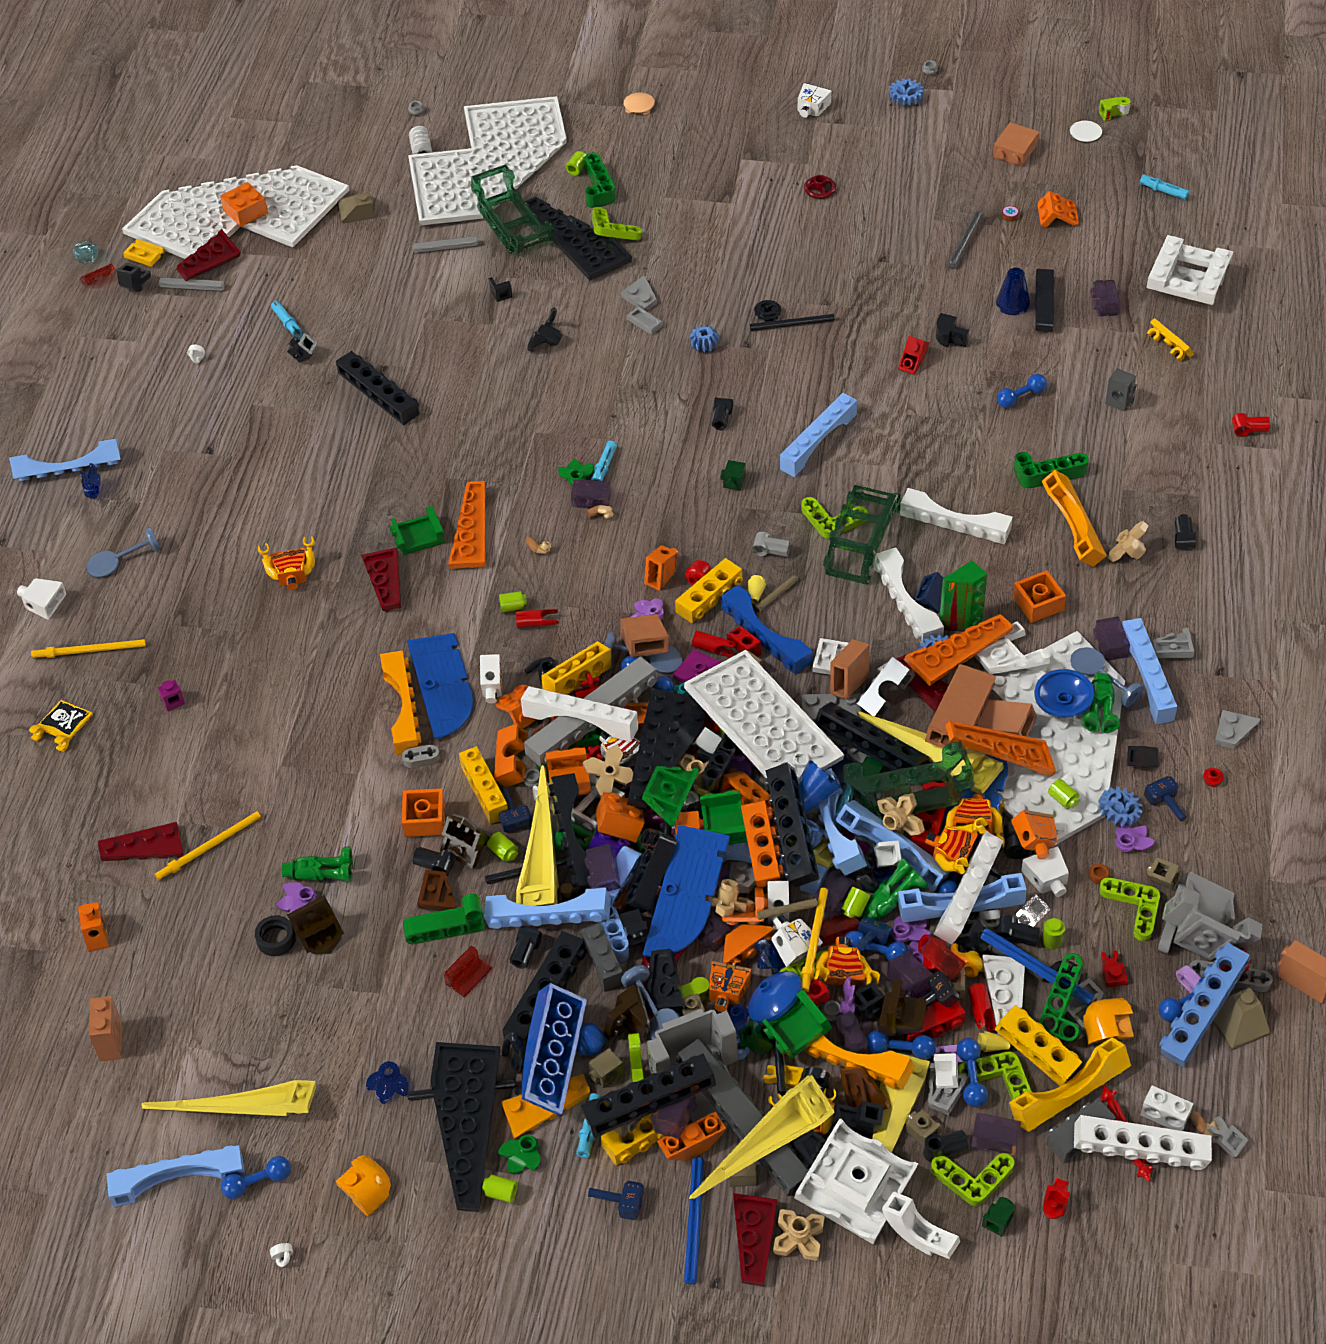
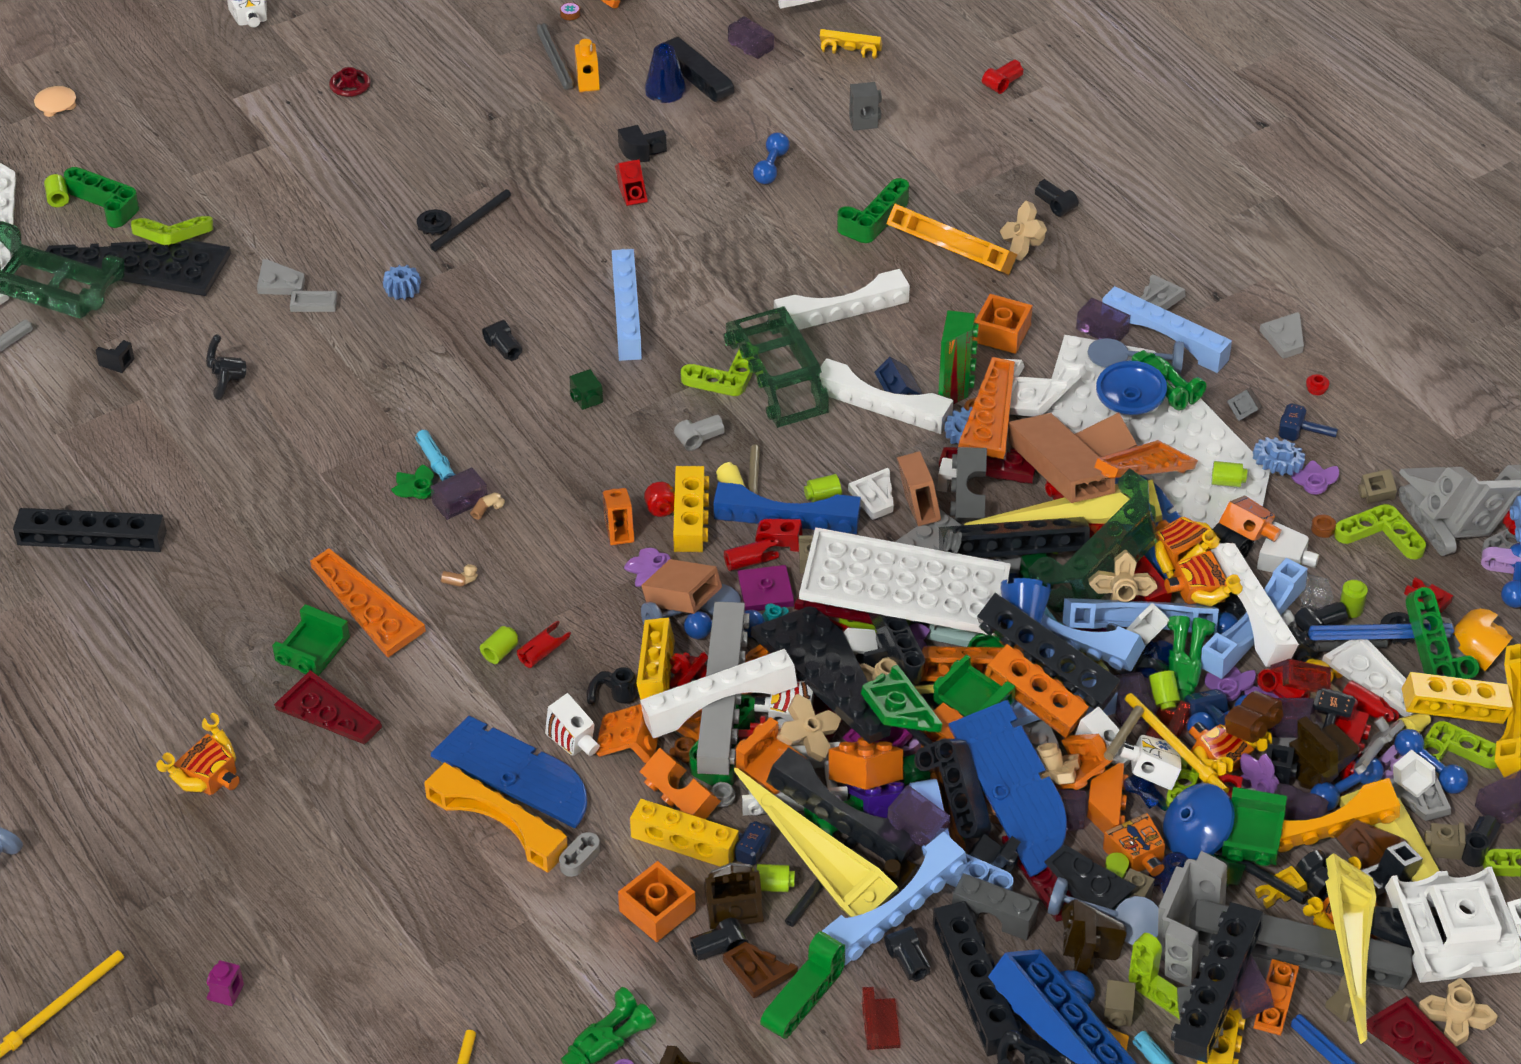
camera: 45 degrees left, 5 degrees down
none -> light orange torso [575,39,600,92]
none -> lime brick [804,474,842,502]
none -> dark grey bush [943,529,962,553]
none -> reddish brown brick [1225,691,1284,743]
none -> light grey piece [1354,716,1405,775]

